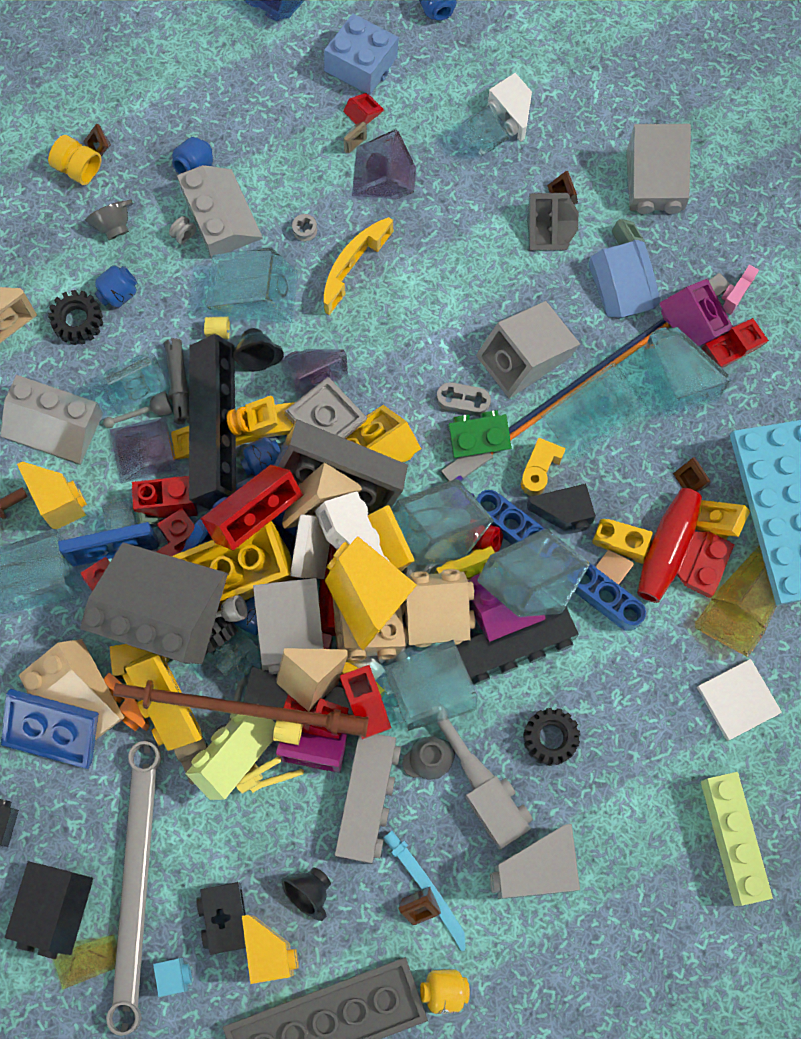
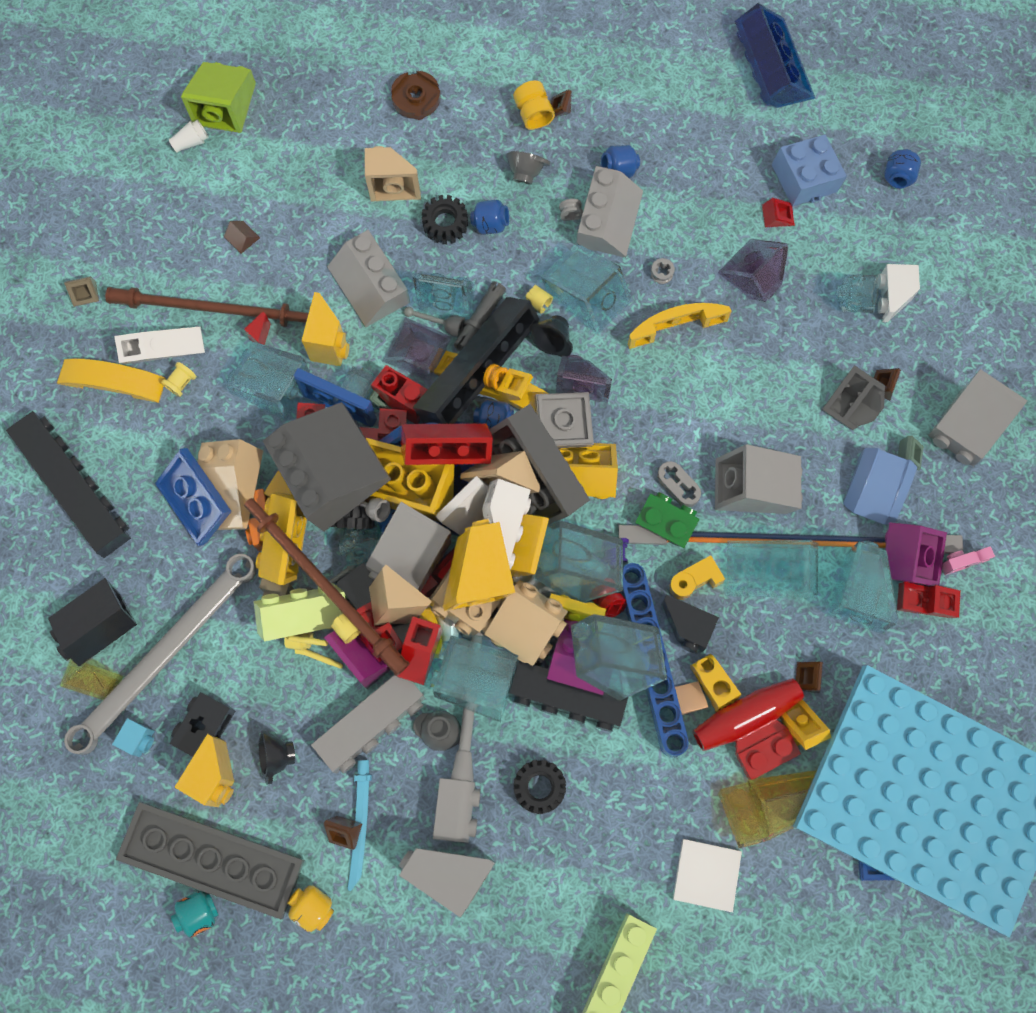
camera: 40 degrees right, 0 degrees up
dark tan slope [343,121,367,153] -> none

